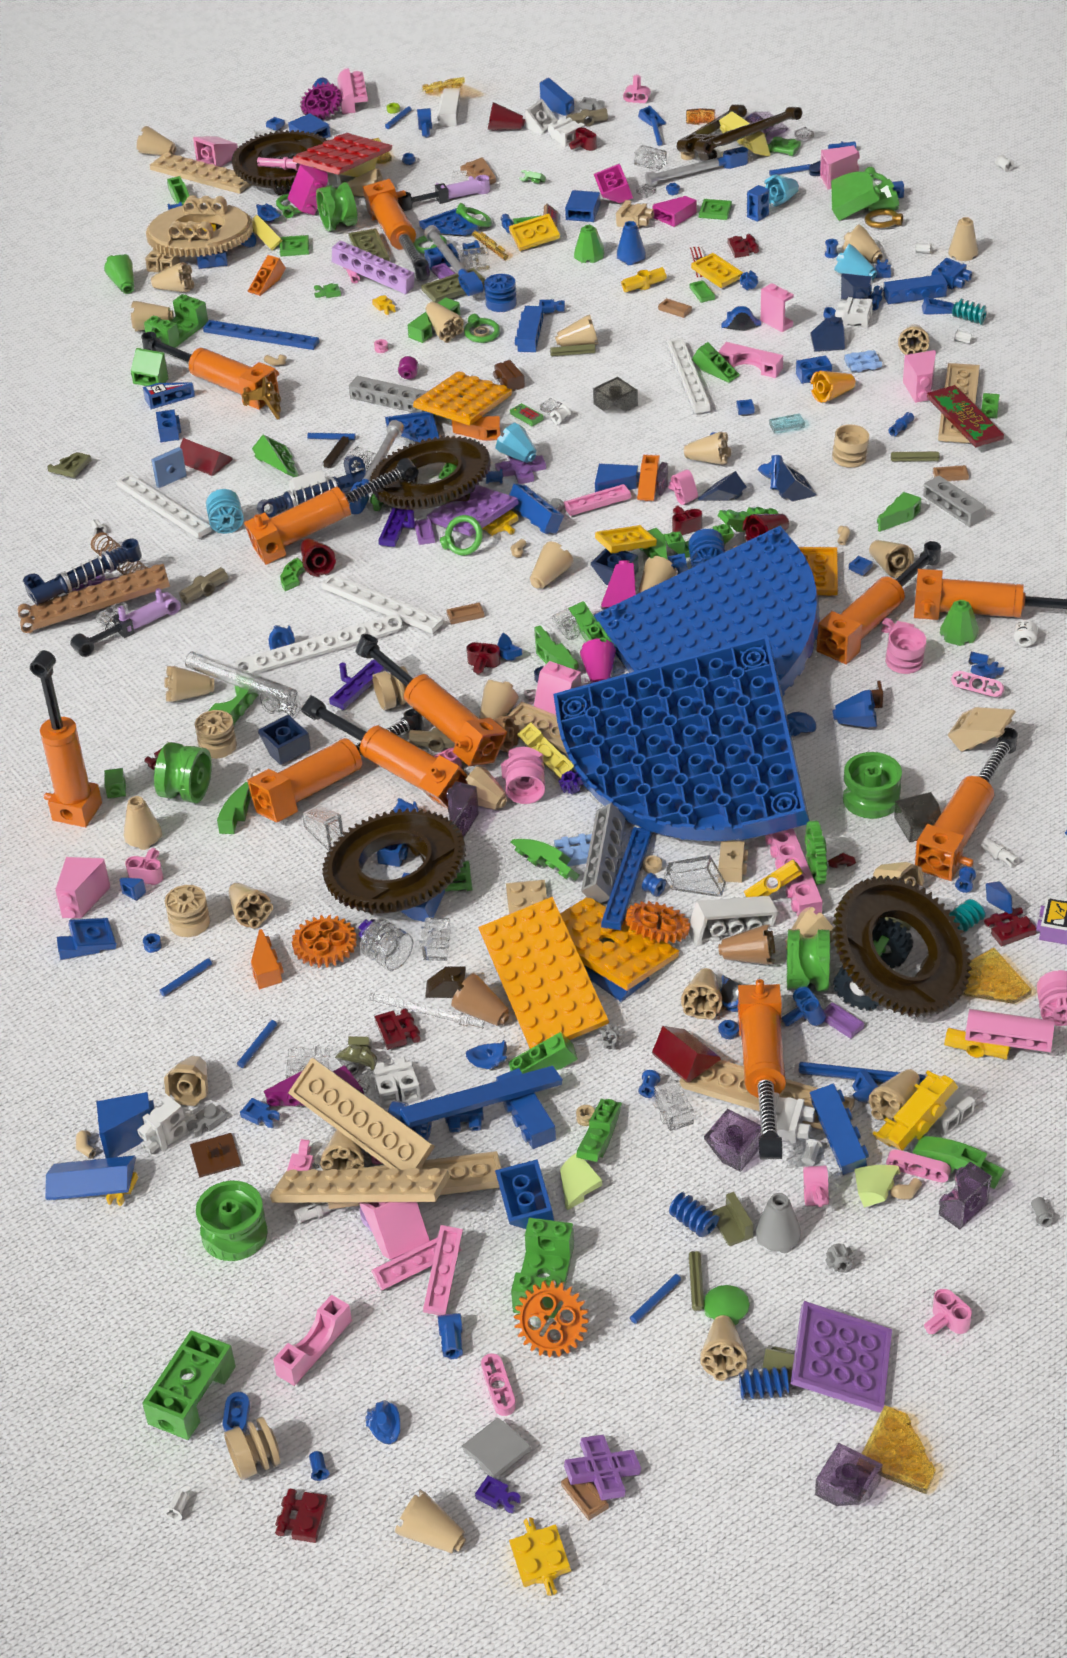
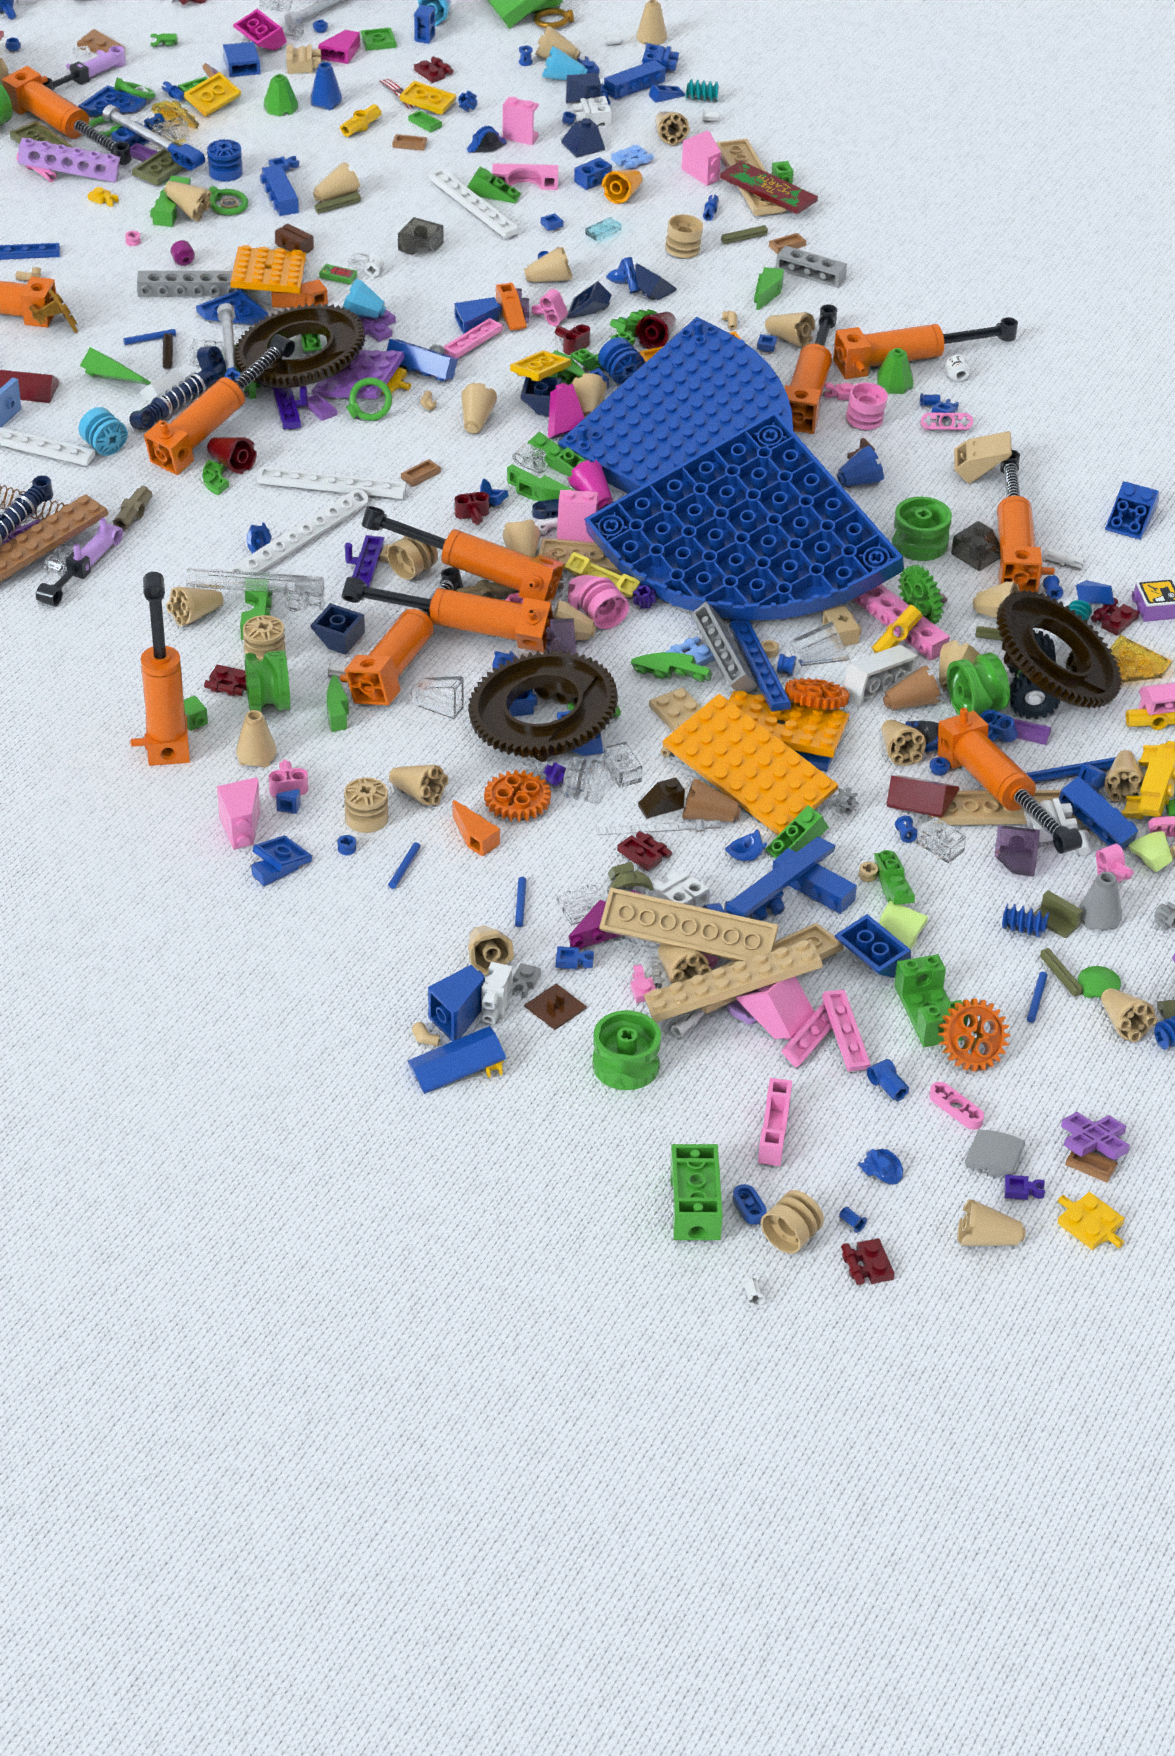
camera: 30 degrees left, 0 degrees up
bright green plate [314,283,341,298] -> none

